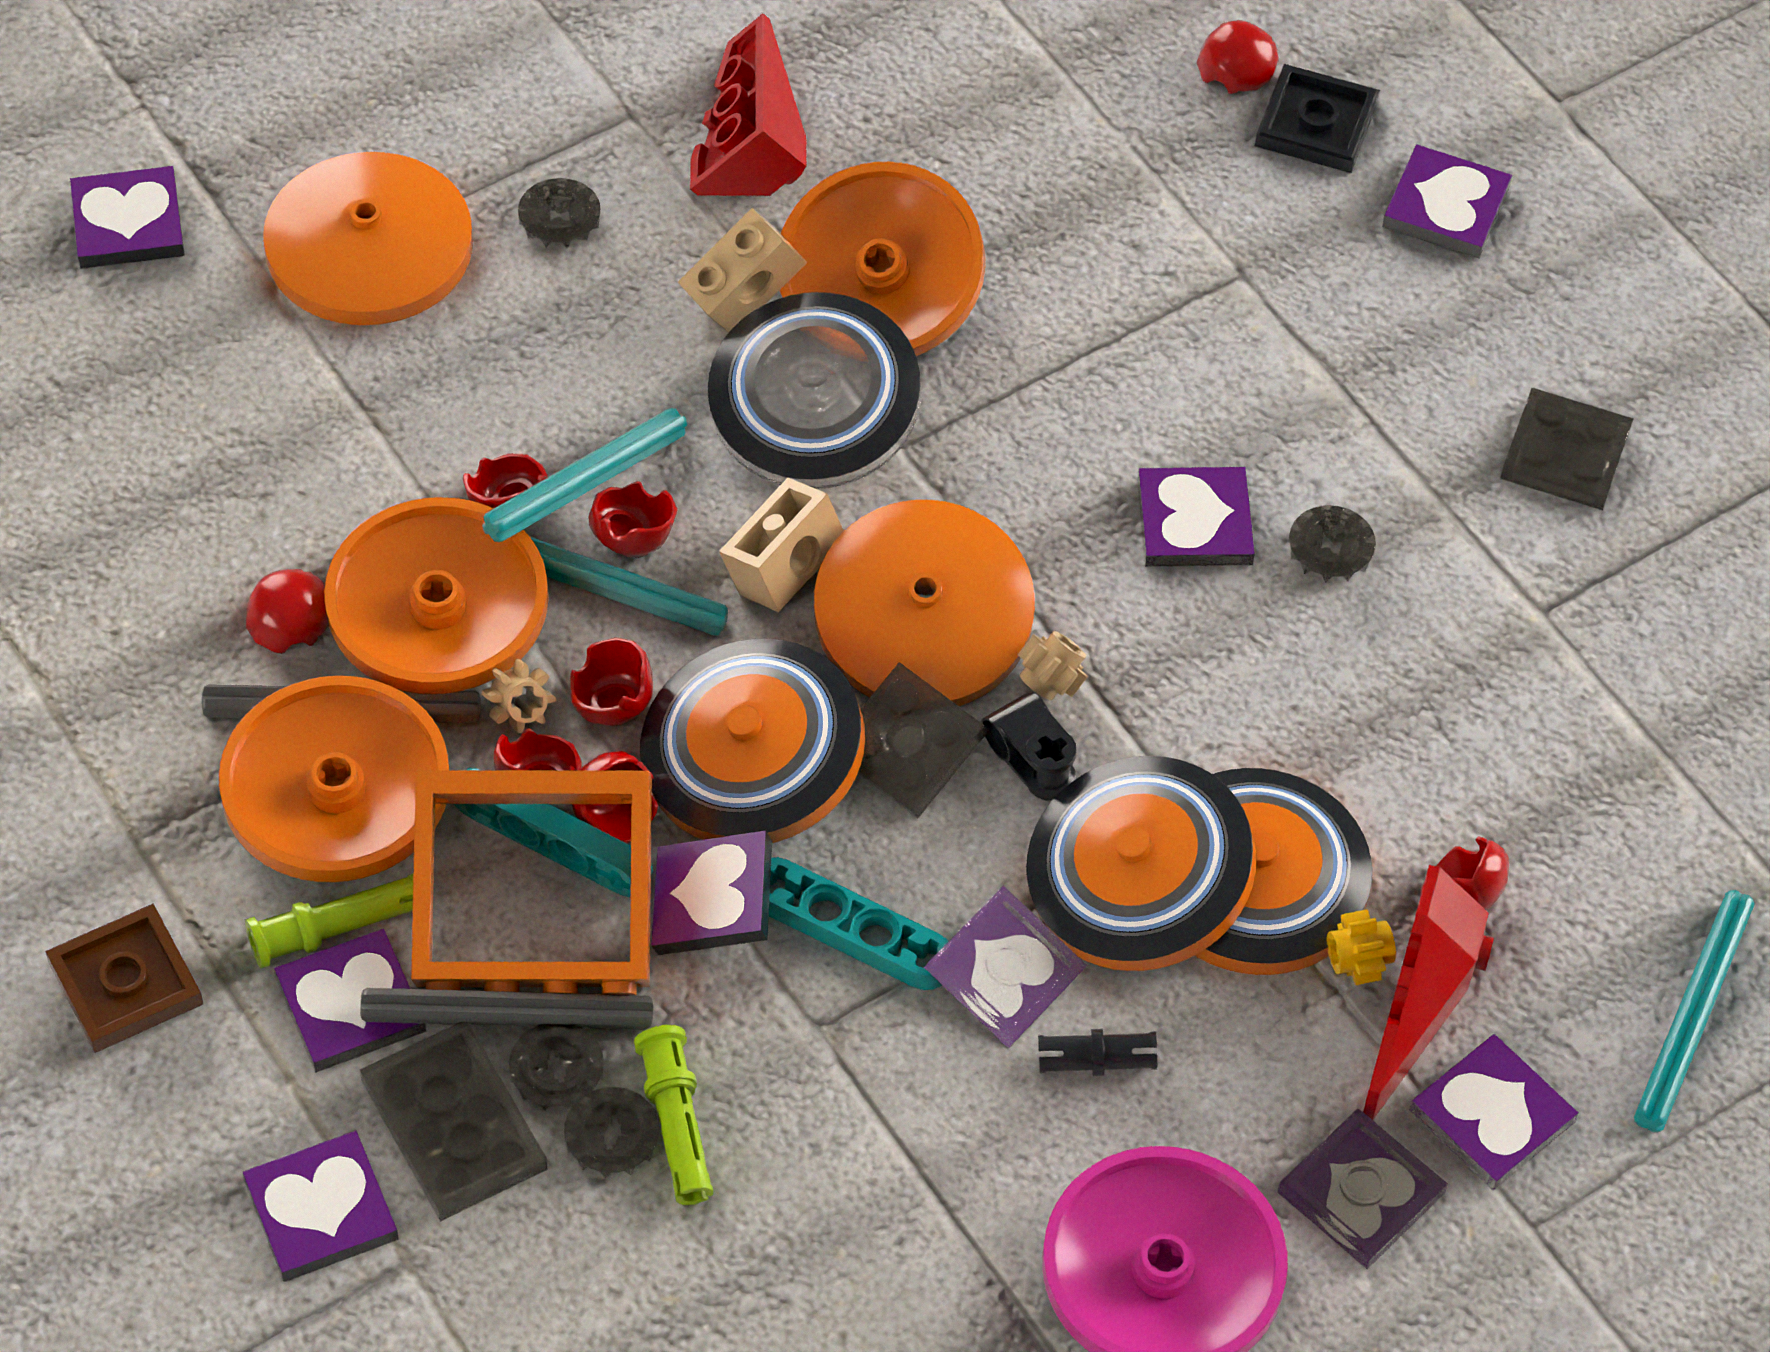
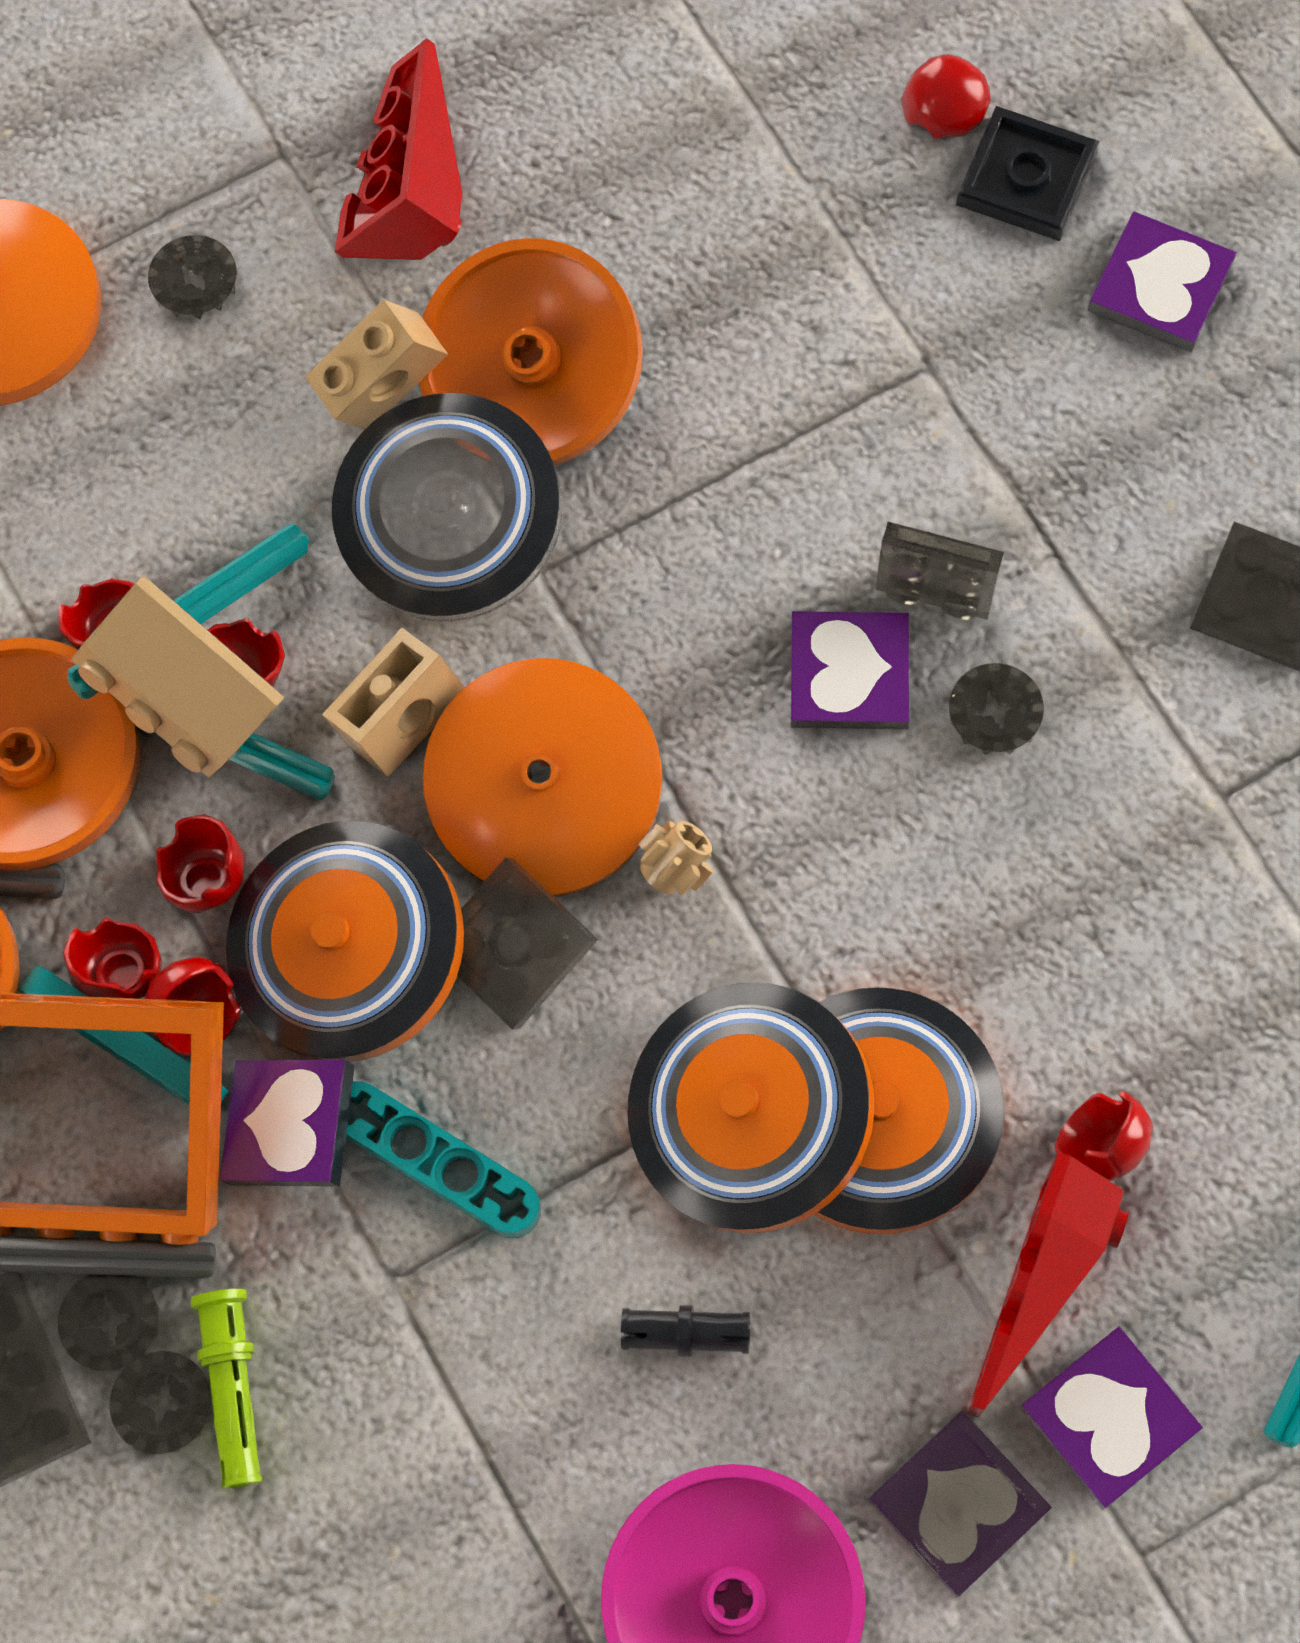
camera: 10 degrees right, 15 degrees up
tan gear [482,659,556,733] -> none
clear tile [924,886,1087,1049] -> none
black piece [981,691,1076,801] -> none
yellow gear [1327,909,1396,985] -> none
none -> tan slope [71,575,285,778]
none -> clear smoke plate [875,521,1004,620]

